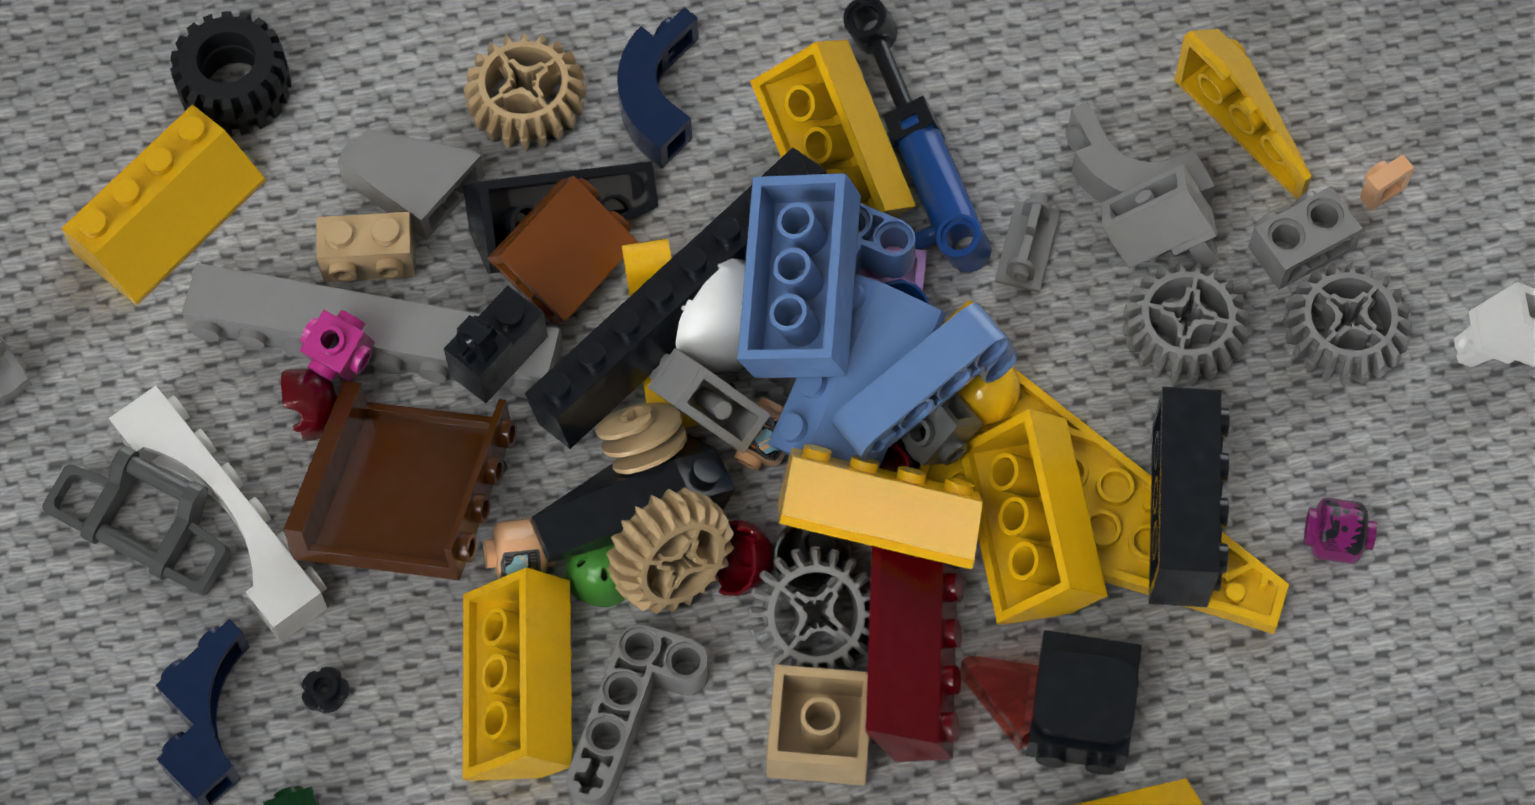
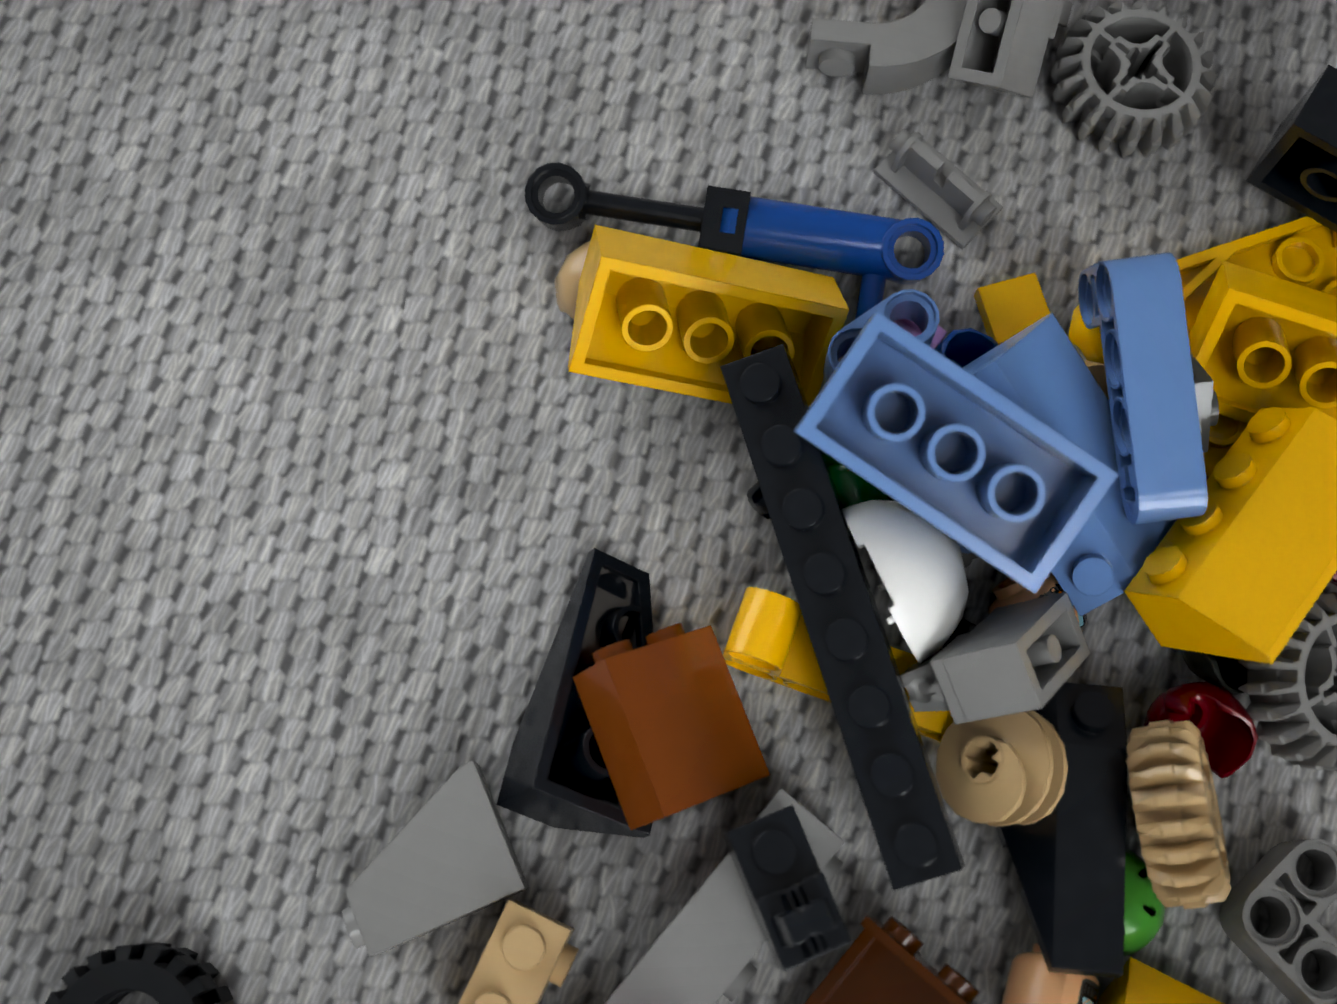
camera: 65 degrees left, 10 degrees up
tan gear [464,32,586,151] -> none
dark blue arch [617,7,699,168] -> none

